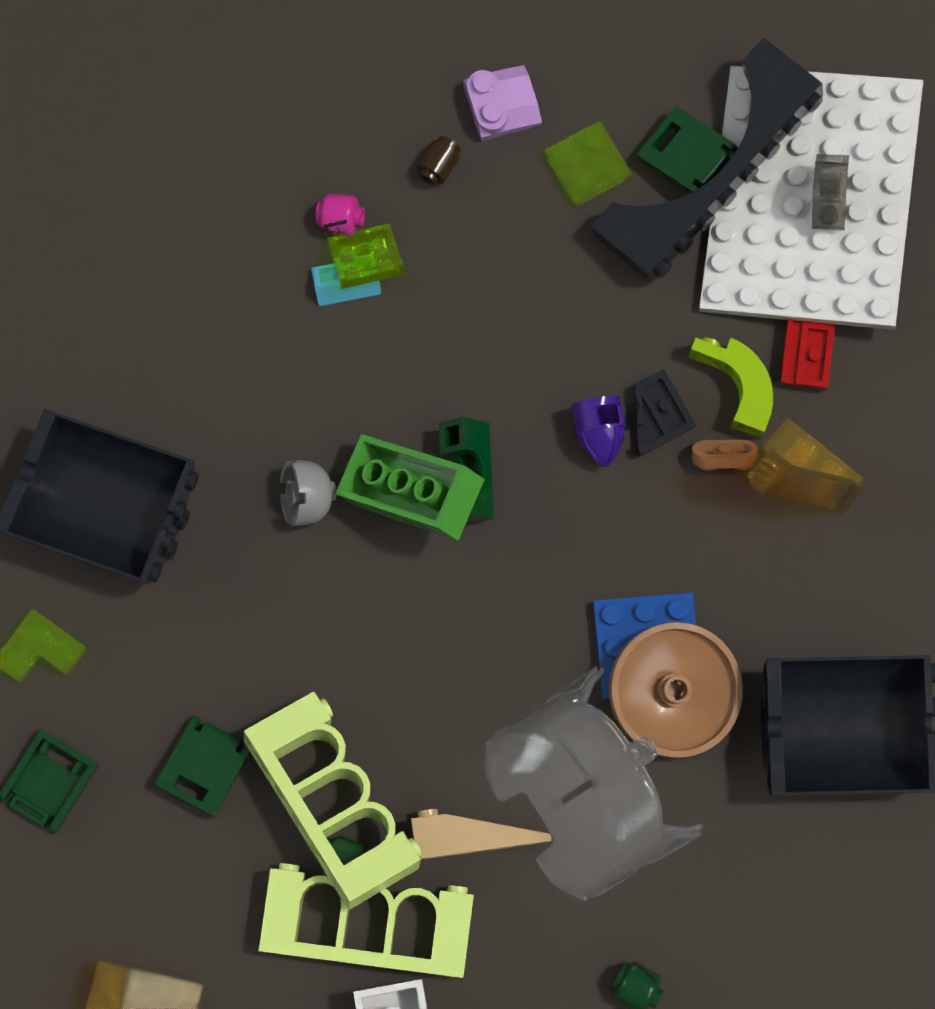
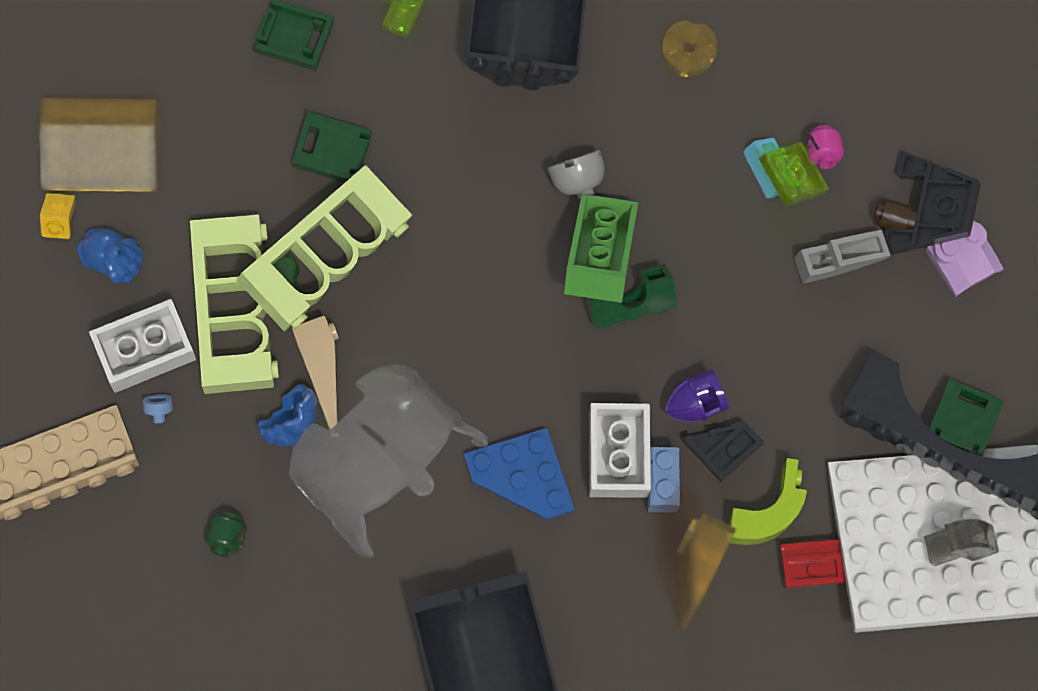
camera: 70 degrees right, 5 degrees down
clear neon green plate [544,121,632,207] -> none
medium nougat dish [609,622,743,758] -> none
medium nougat plate [692,440,758,471] -> none
none -> blue hair [257,384,318,447]
none -> white brick [589,403,651,498]
none -> medium blue brick [647,447,680,513]
none -> clear yellow plate [661,20,717,77]
none -> light grey slope [794,230,891,284]
none -> black wing [884,152,981,255]

